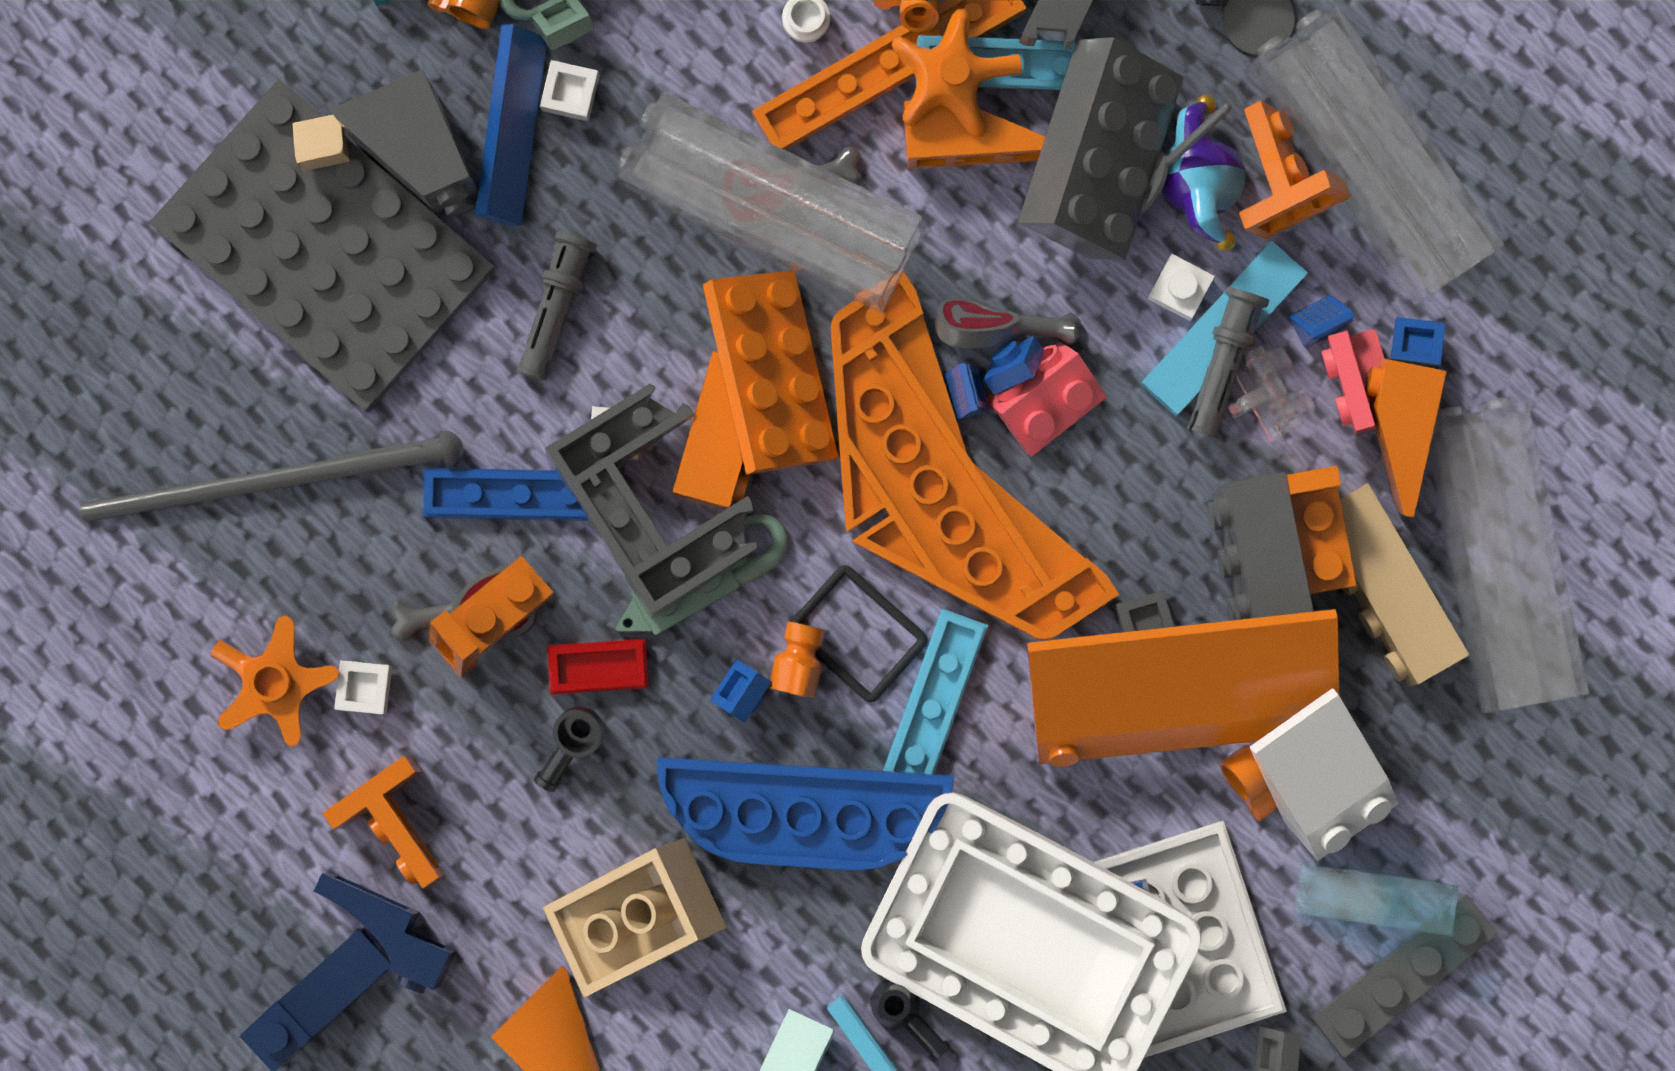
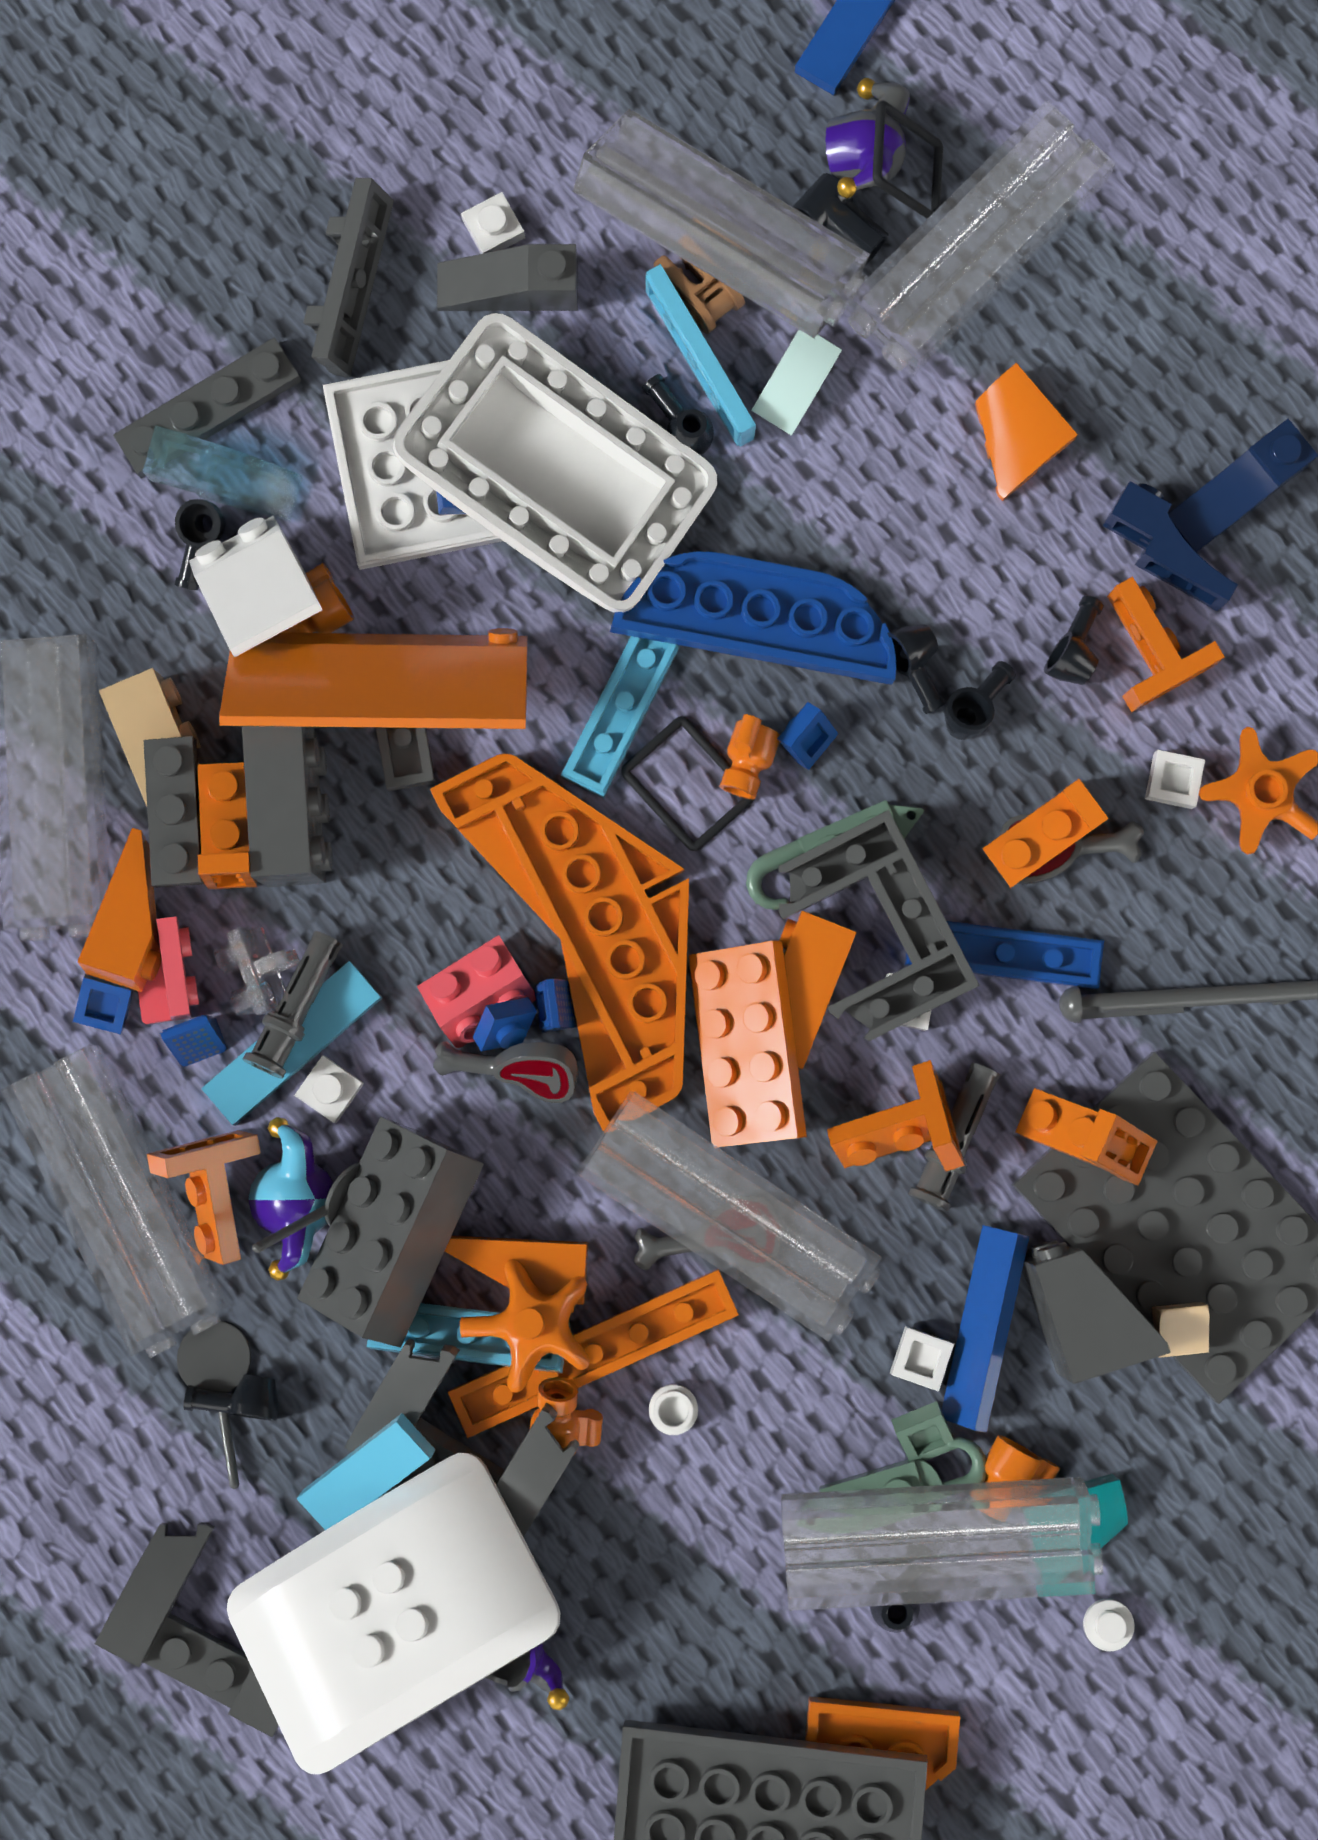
camera: 175 degrees left, 0 degrees up
tan slope [542,838,727,998] -> none
red tile [547,639,649,695] -> none
none -> dark grey plate [143,736,204,888]
none -> black bar [175,499,226,591]
none -> orange bracket [827,1060,965,1171]
none -> black bar [887,624,946,715]
none -> orange bracket [1015,1088,1157,1186]
none -> black bar [1044,596,1104,685]

